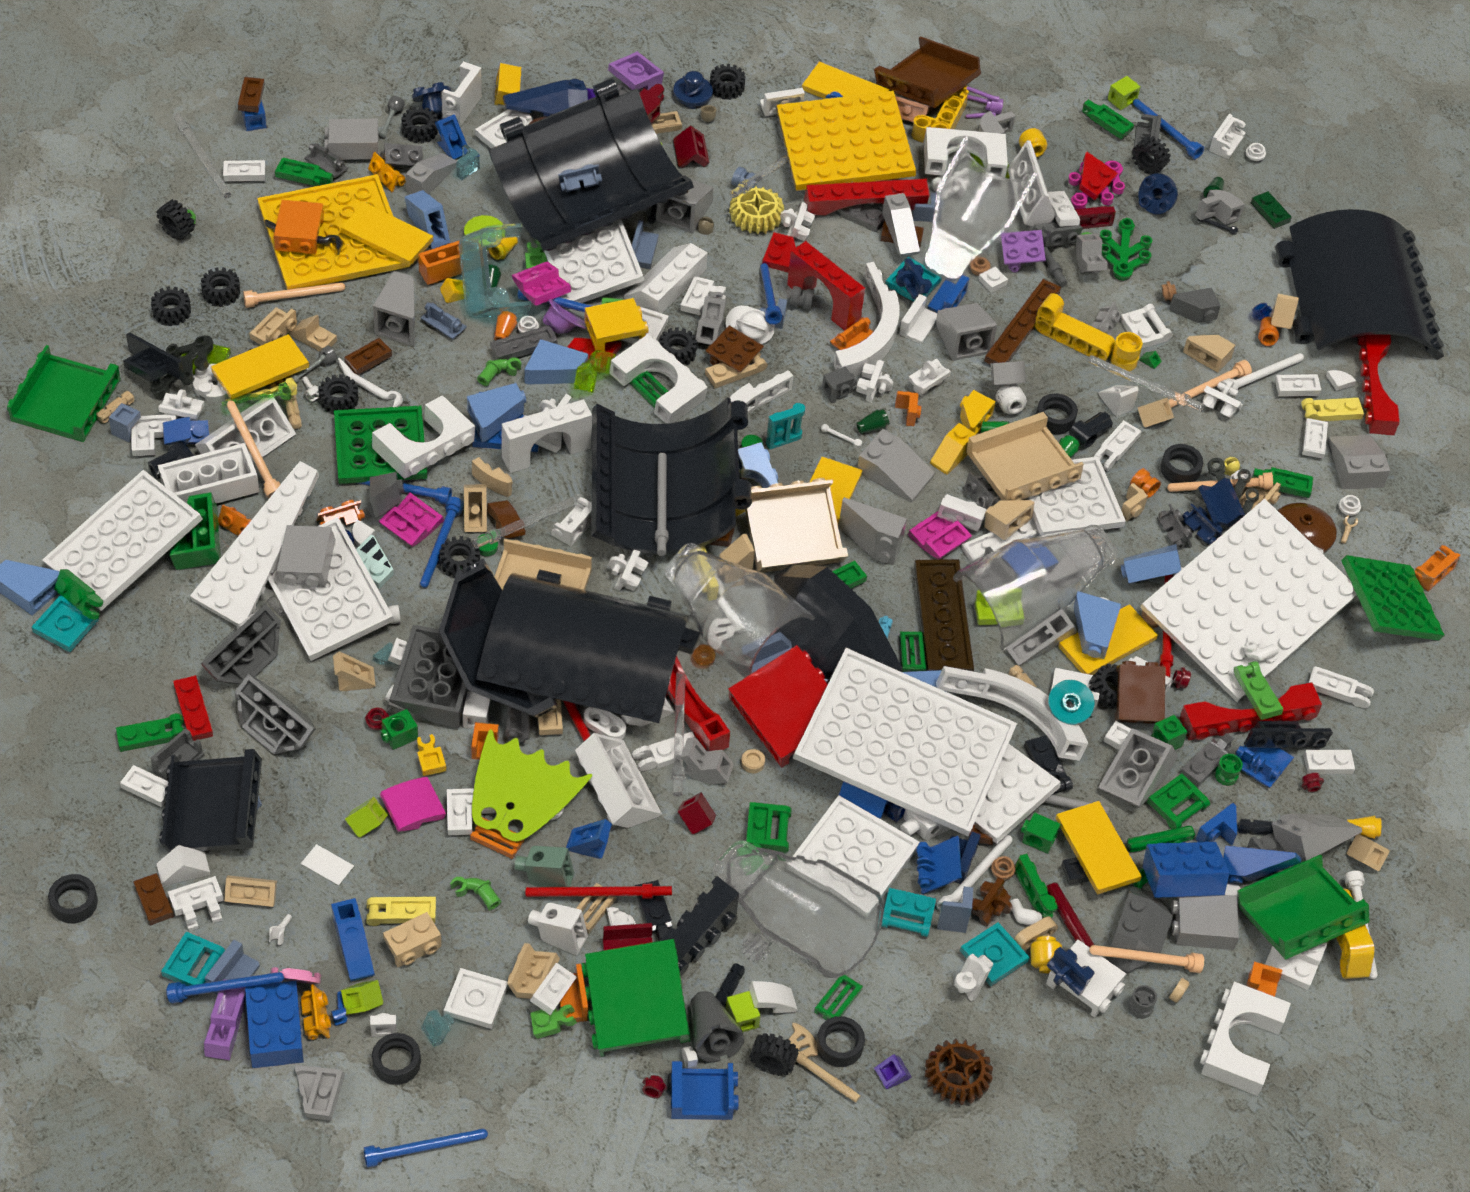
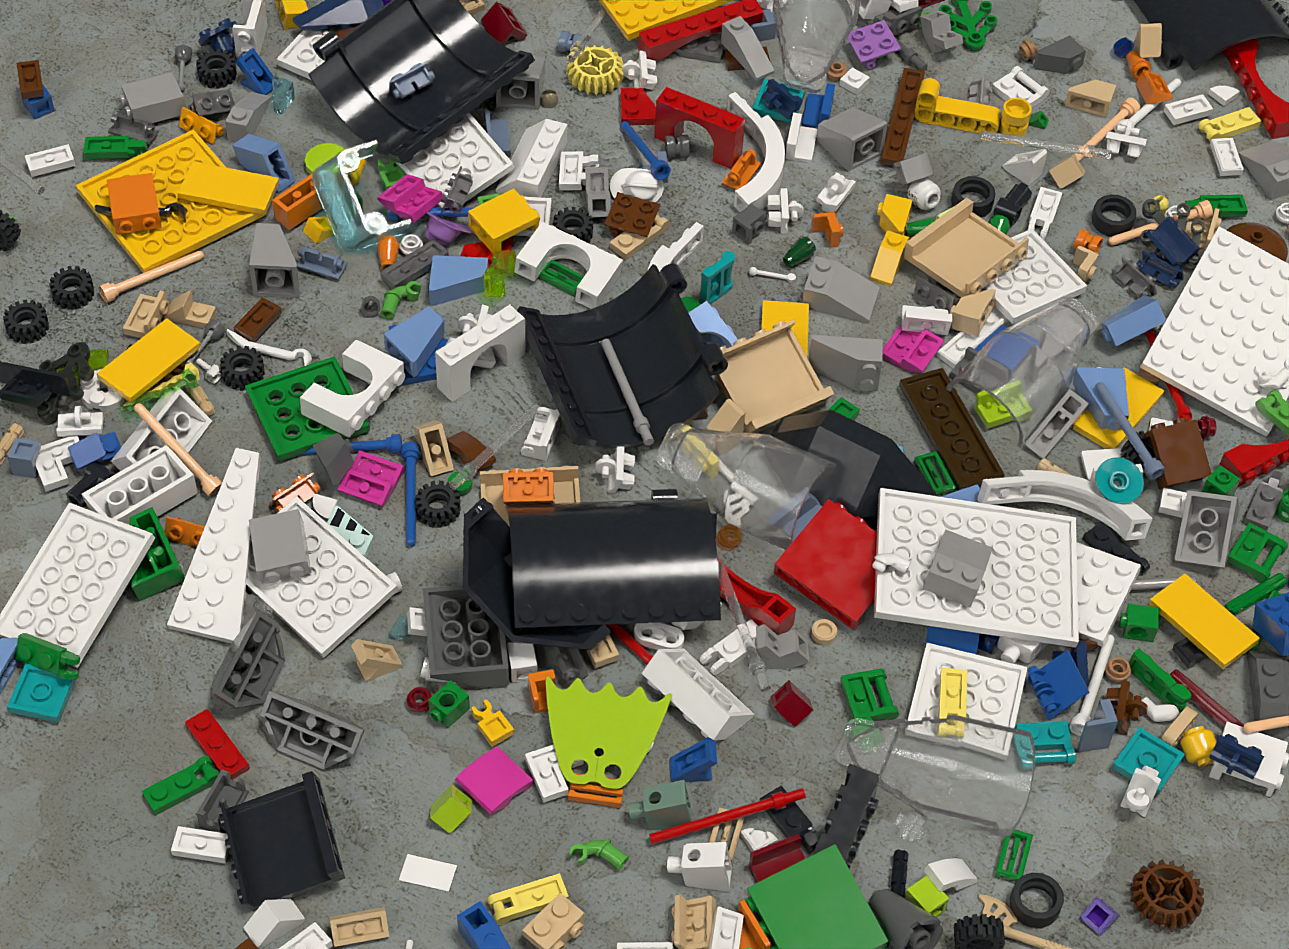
camera: 15 degrees left, 0 degrees up
tan slope [472,457,513,497] -> none
none -> dark grey hinge [361,296,380,316]
none -> flat silver hinge [441,166,473,213]
none -> orange bracket [503,469,554,504]
none -> white arm [872,553,911,573]
none -> light grey slope [922,529,993,608]
none -> light yellow plate [937,668,967,738]
none -> sand blue piece [1095,382,1166,480]
none -> orange slope [1136,70,1173,104]

